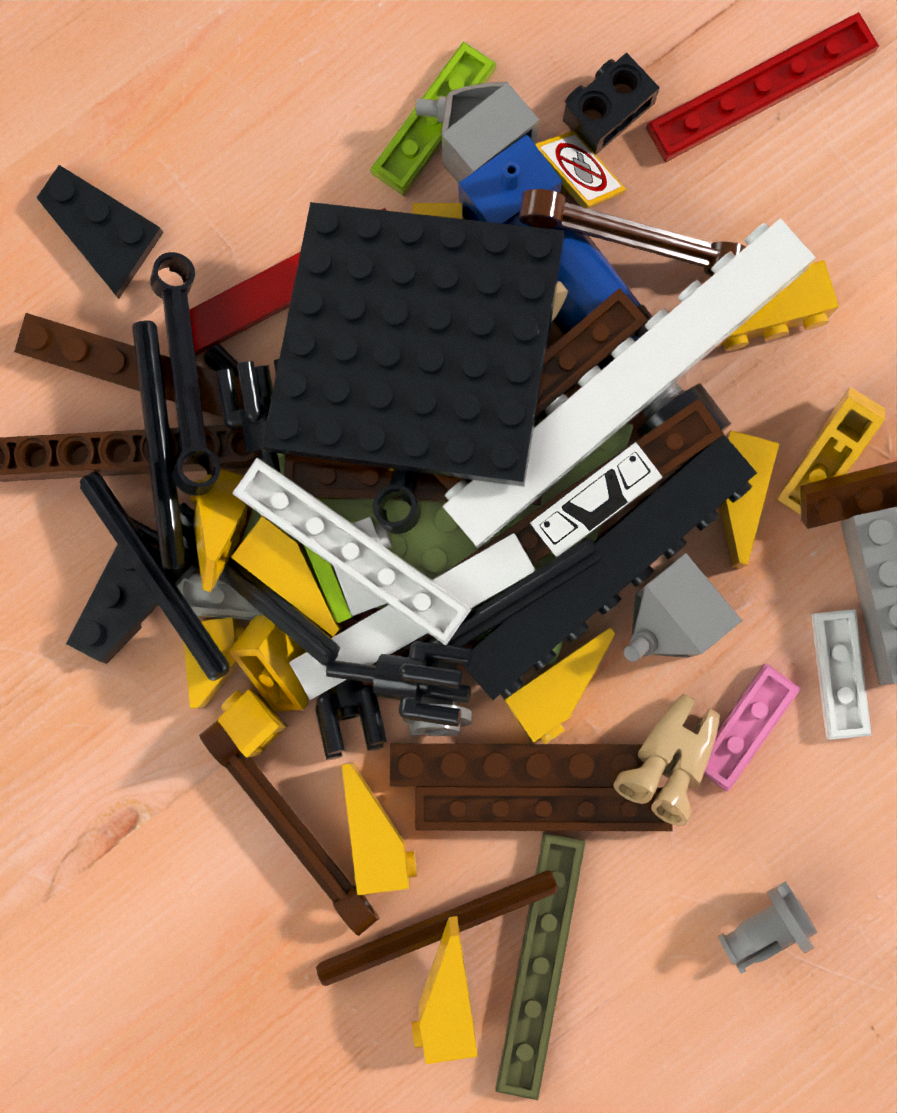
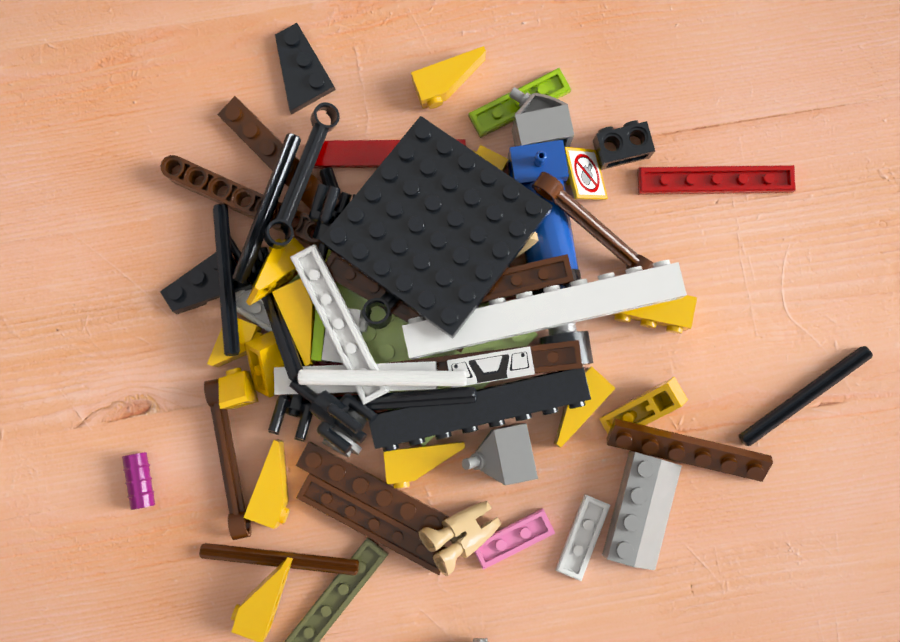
camera: 25 degrees right, 0 degrees up
none -> magenta axle [122,452,155,510]
none -> white axle [298,369,466,387]
none -> yellow slope [411,46,486,109]

